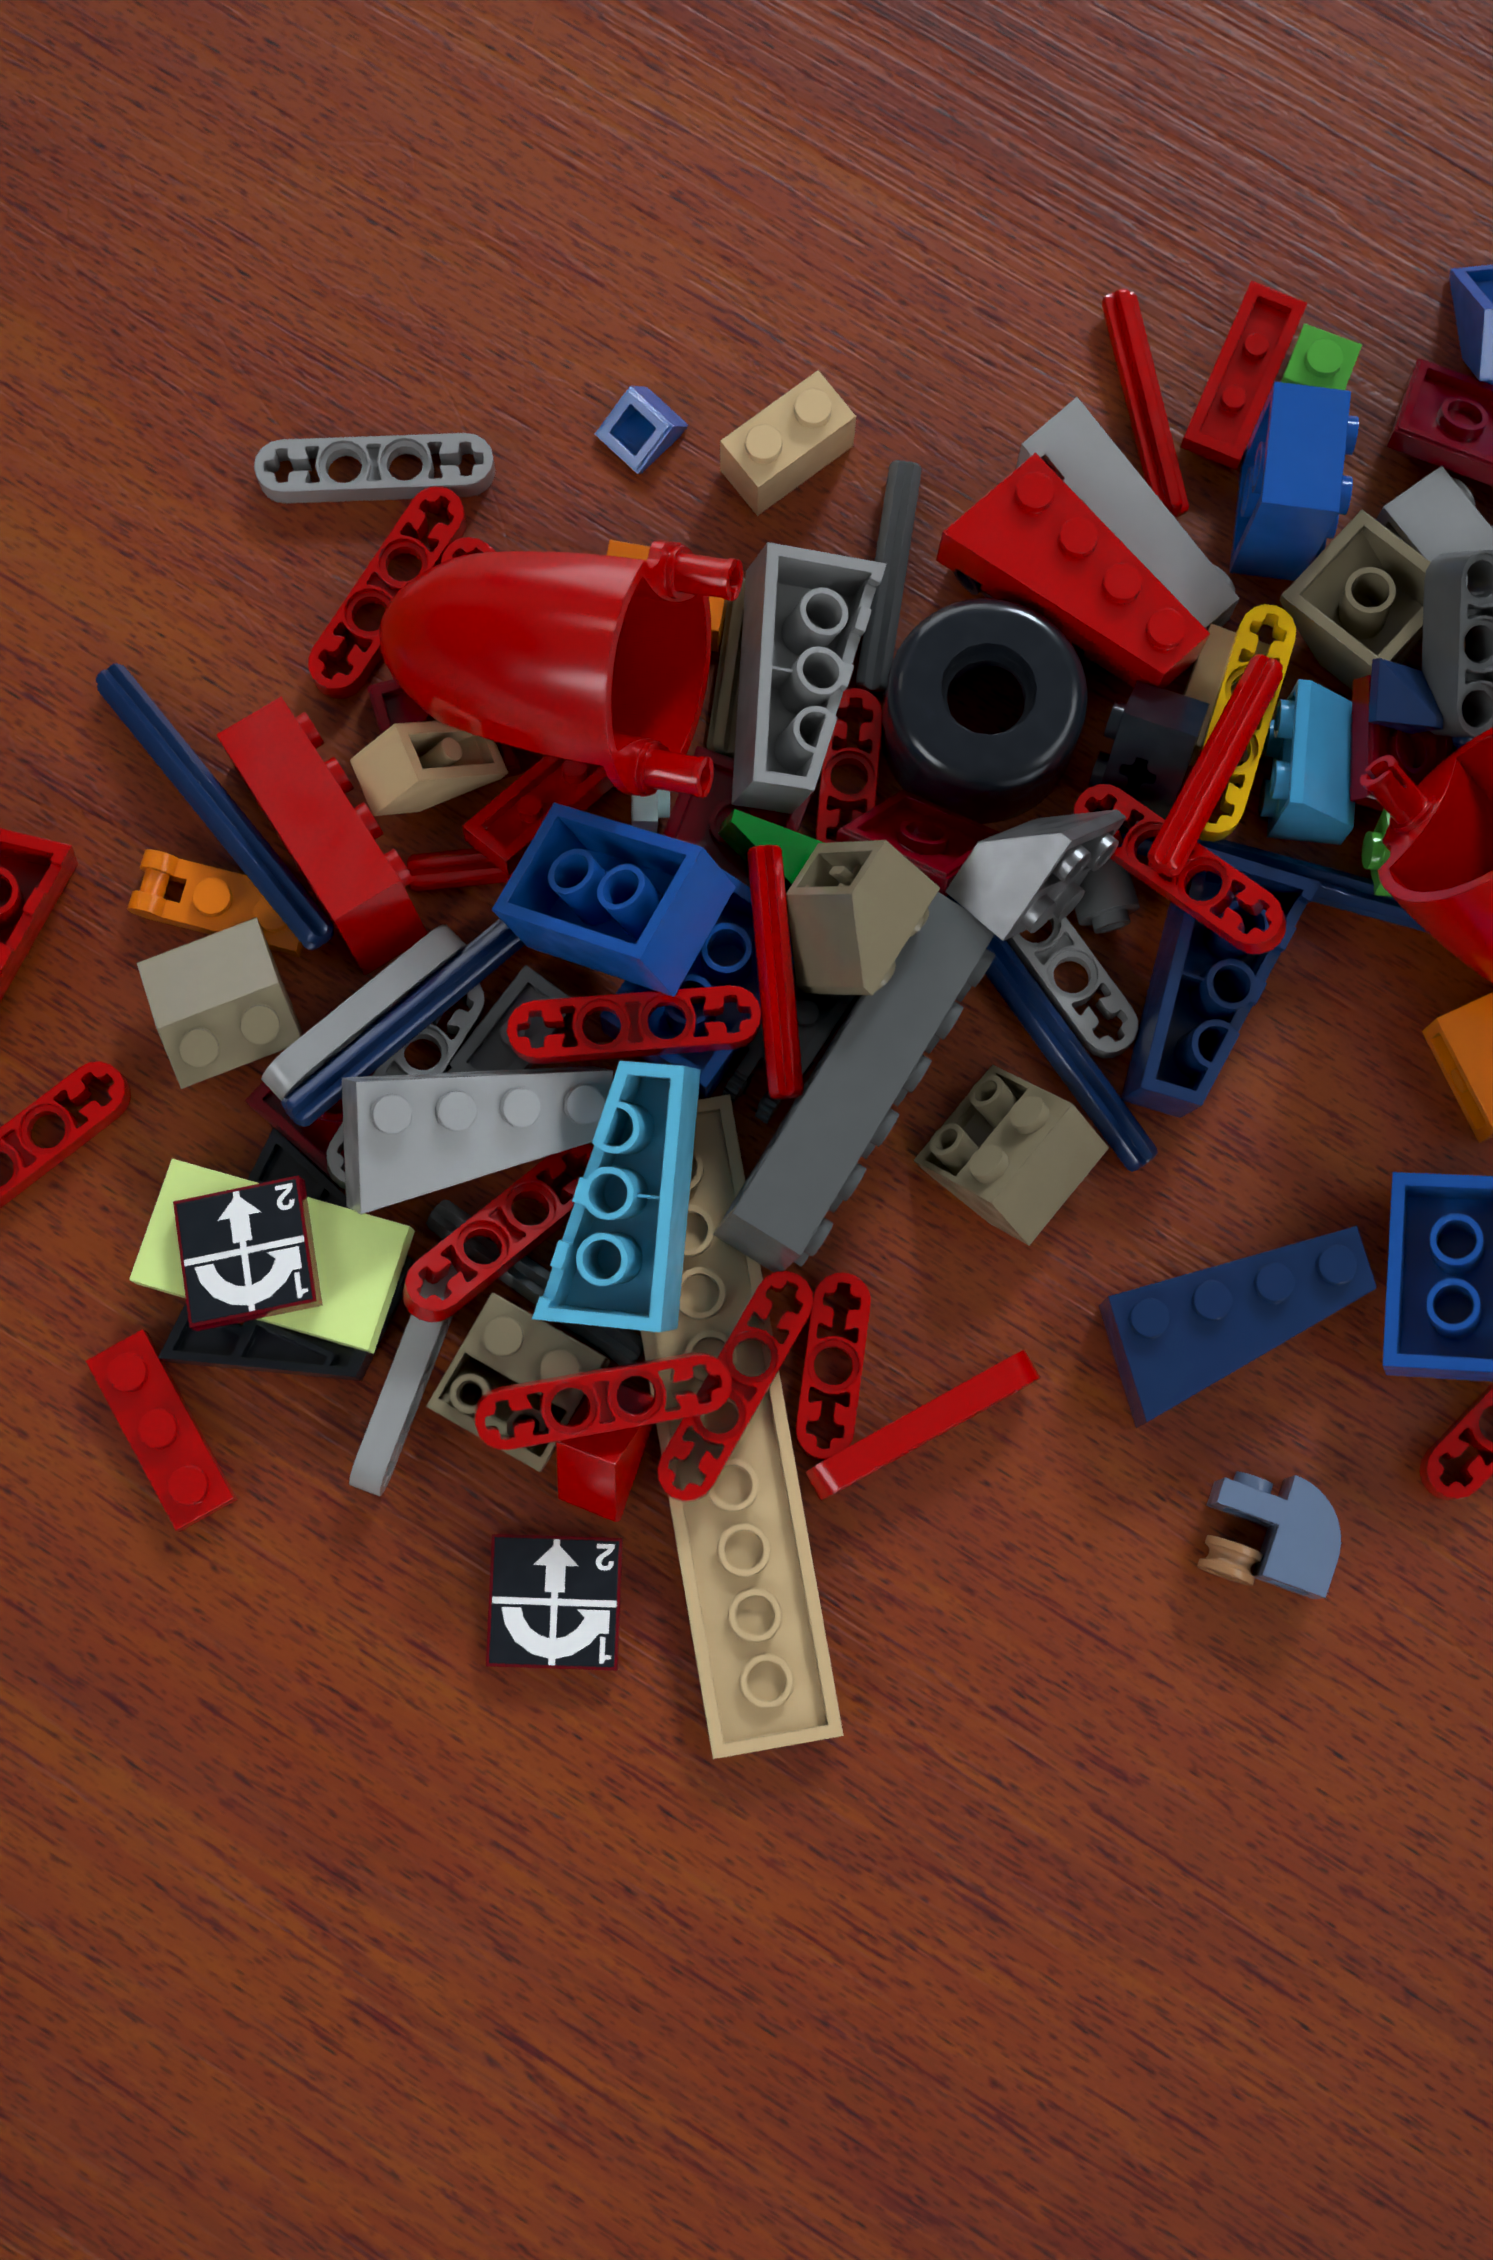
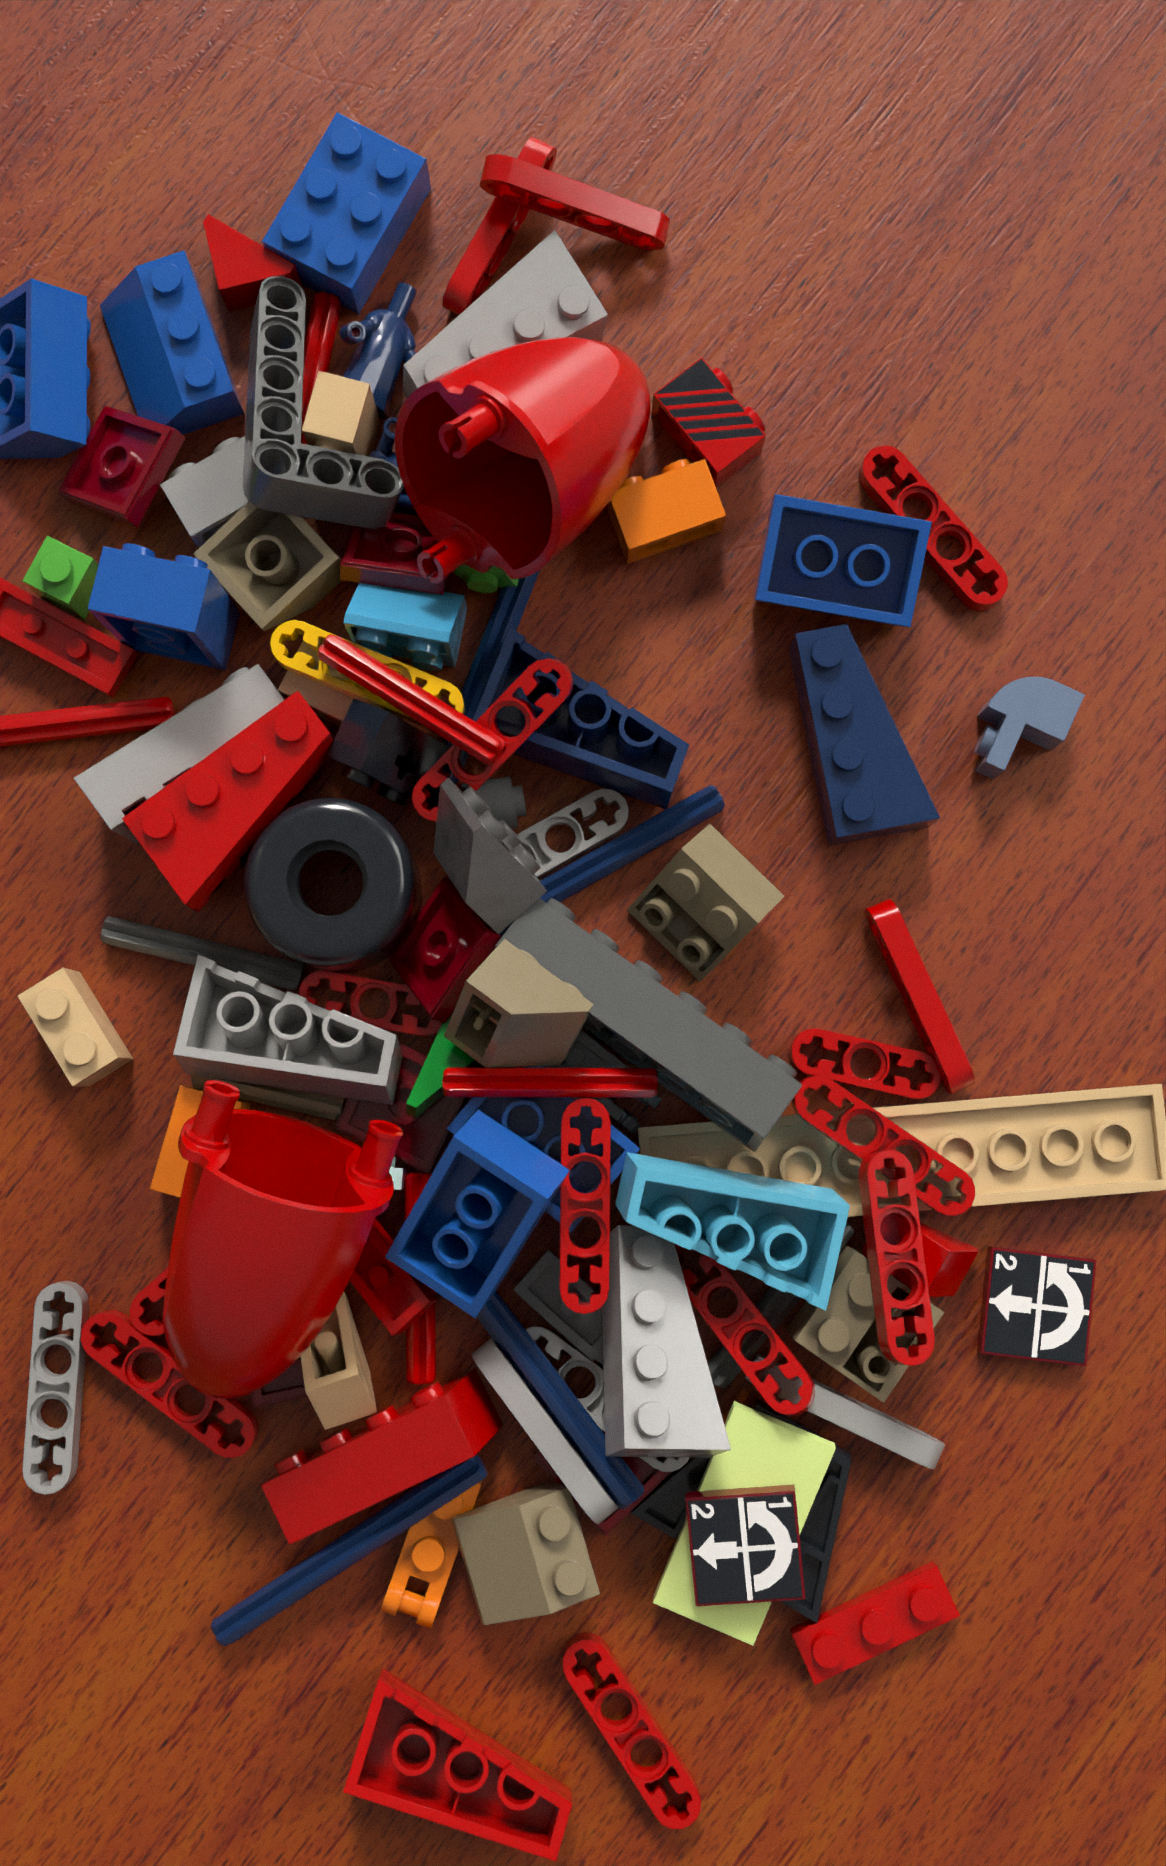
camera: 85 degrees left, 5 degrees up
blue slope [595,386,688,474] -> none
medium nougat bush [1197,1535,1263,1586] -> none
dark blue slope [1368,658,1443,734] -> none

